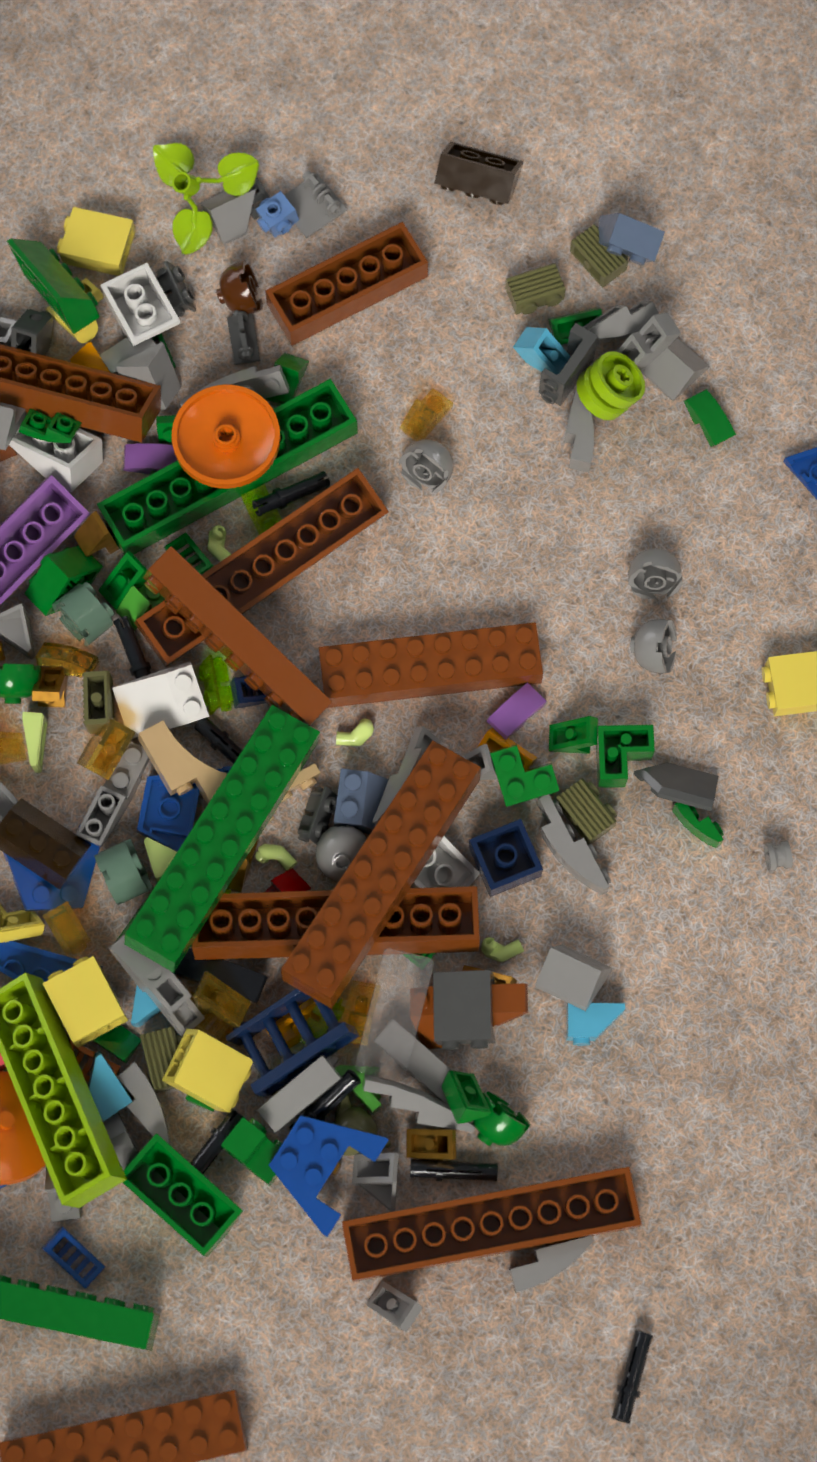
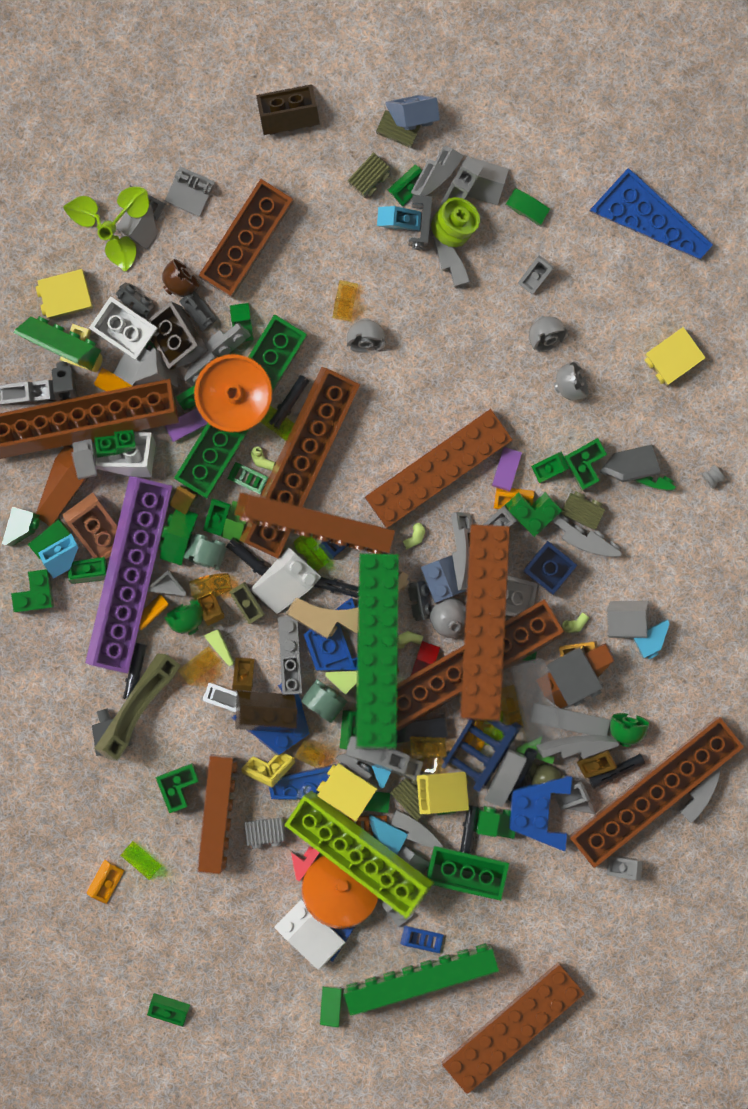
camera: 35 degrees left, 15 degrees up
clear yellow slope [77,718,136,780] -> none
medium blue brick [256,191,299,238] -> none
green slope [441,1070,491,1124] -> none
none -> dark brown slope [147,301,208,370]
none -> pearl gold slope [232,657,255,691]
none -> light grey slope [336,753,372,781]
none -> light grey slope [518,255,554,295]

